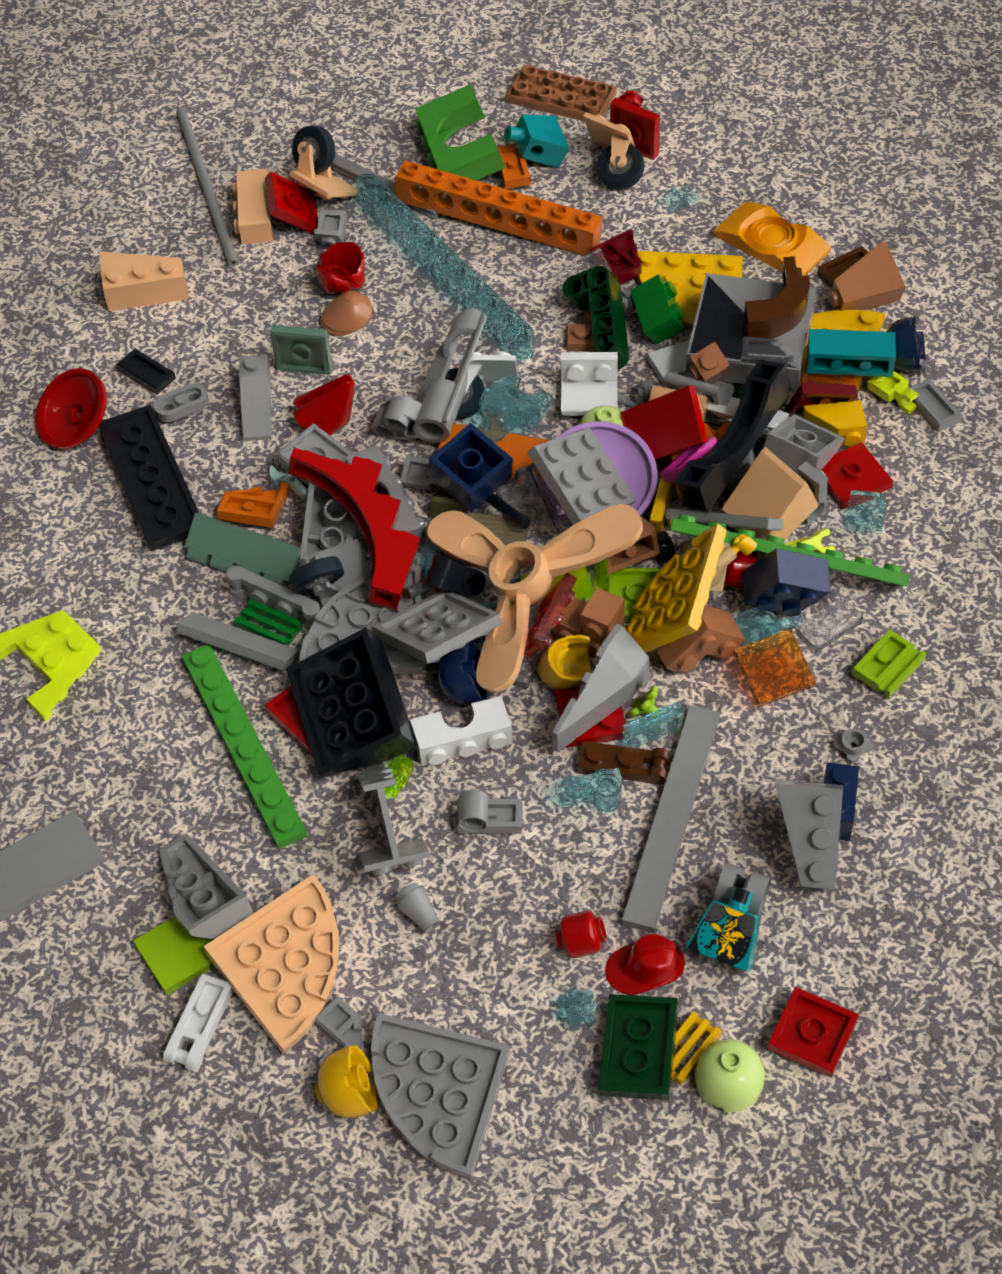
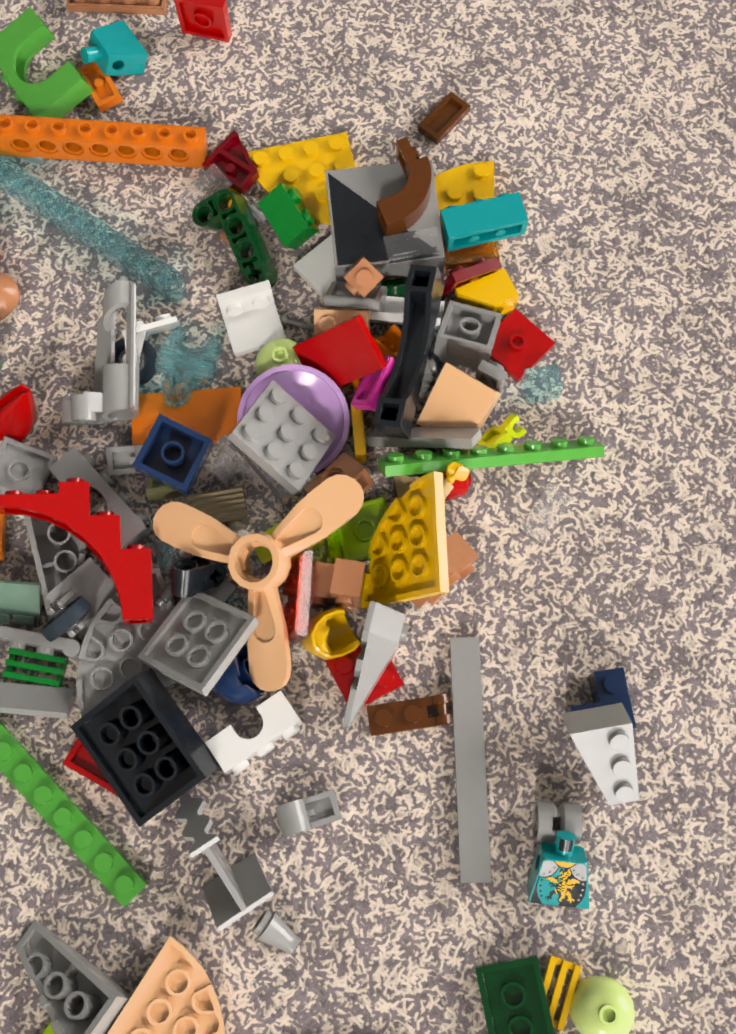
camera: 20 degrees left, 20 degrees up
clear neon green arm [383,755,414,799] -> none
black bar [485,493,531,529] -> none
red head [555,910,607,958] -> none
clear light blue plate [556,768,622,813] -> none
clear light blue plant [556,987,600,1031] -> none
nougat plate [567,324,595,352] -> none
plate [583,112,644,190] -> none
red piece [605,934,685,995] -> none
clear light blue tile [622,701,684,748] -> none
lime plant [627,684,662,721] -> none
light grey plate [636,378,654,403] -> none
black tile [656,530,675,562] -> none
clear light blue piece [665,186,699,212] -> none
light orange slope [713,202,831,276] -> none
clear orange tile [733,629,817,708] -> none
clear light blue piece [736,608,804,653] -> none
dark blue piece [742,548,831,616] -> none
red plate [767,986,860,1078] -> none
nougat slope [828,241,906,311] -> none
light grey plate [834,729,873,762] -> none
lime plate [852,629,927,699] -> none
neon yellow plate [868,371,918,414] -> none
dark blue cylinder [886,316,926,373] -> none
light grey tile [909,379,963,432] -> none

